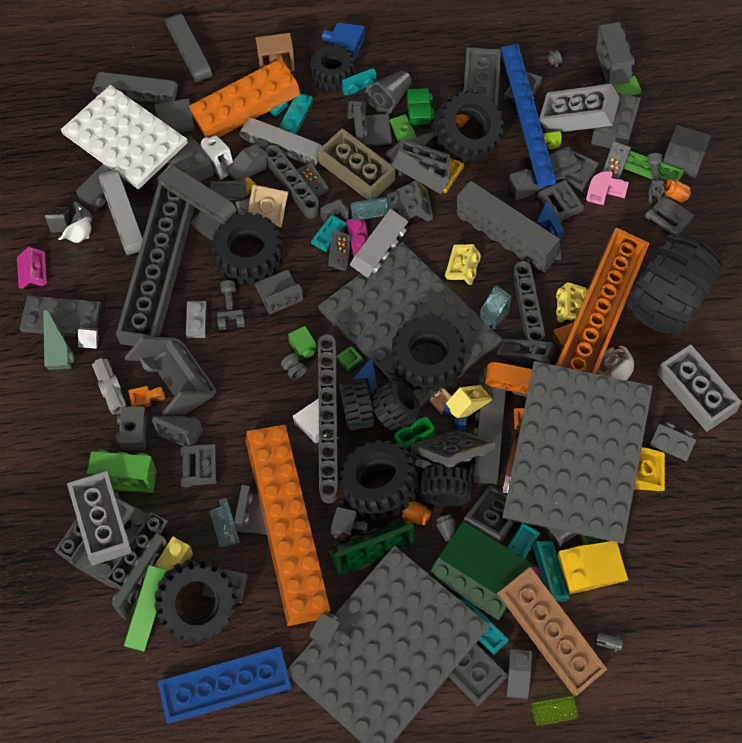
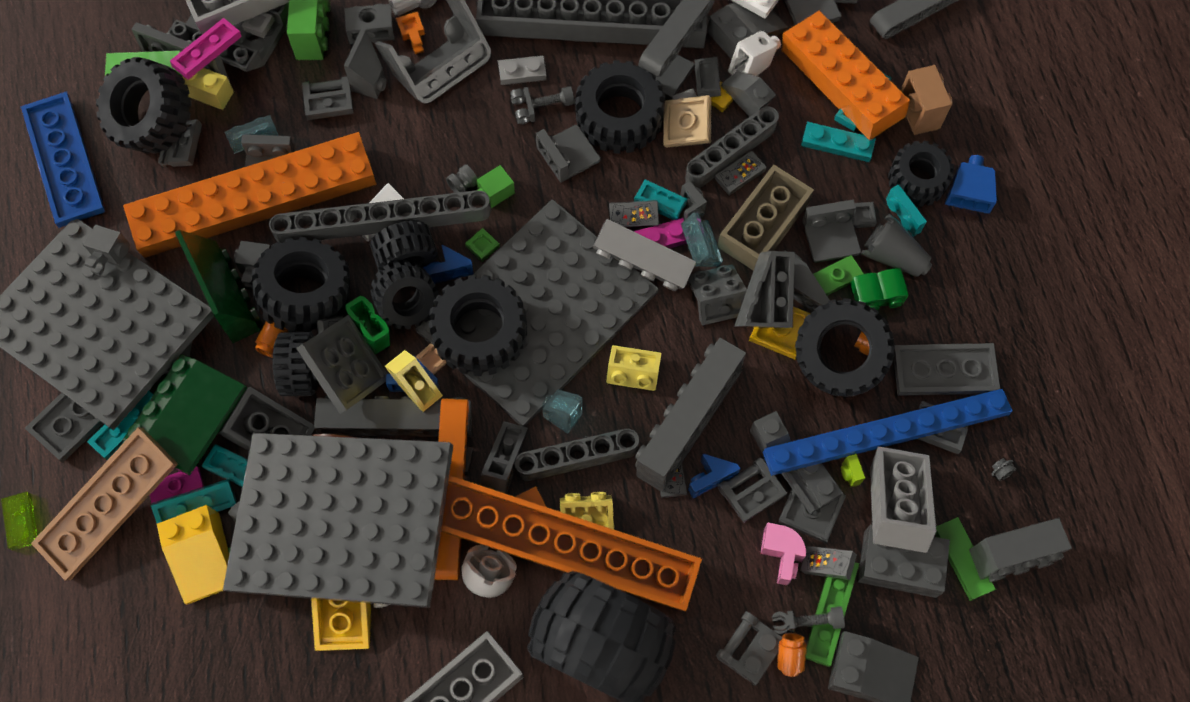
camera: 80 degrees right, 5 degrees up
light grey beam [239,118,322,166] -> none
dark grey cone [436,515,457,544] -> none
dark grey slope [507,649,532,699] -> none
dark grey pin [596,632,624,652] -> none
dark grey bracket [650,421,697,461] -> none
none -> dark pink plate [170,18,242,80]

